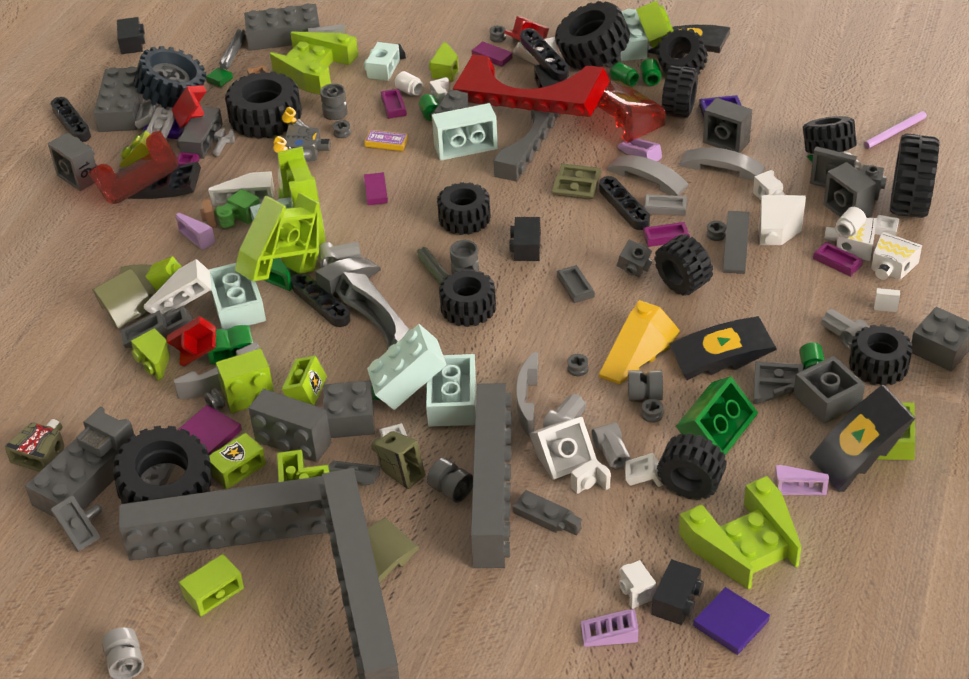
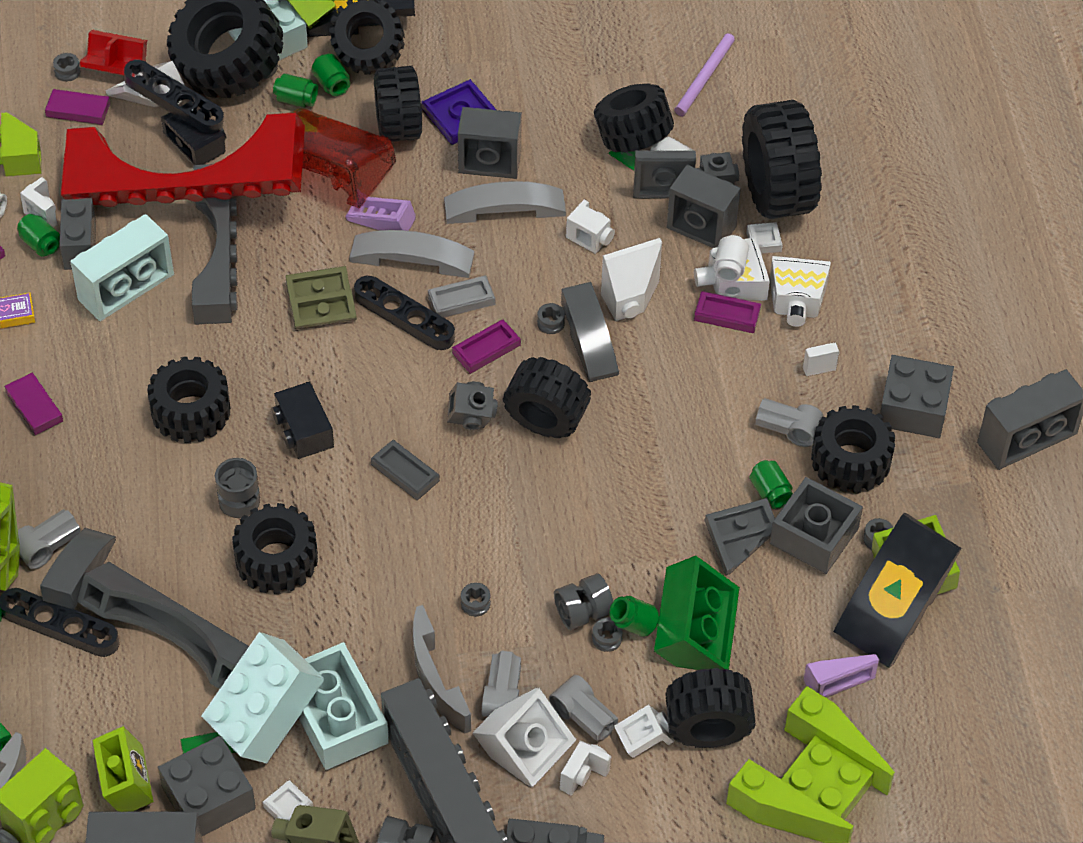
camera: 30 degrees left, 10 degrees up
dark grey axle [417,247,448,286] -> none
yellow wedge [599,300,680,384] -> none
black slope [669,316,777,380] -> none
none -> green brick [609,596,659,637]

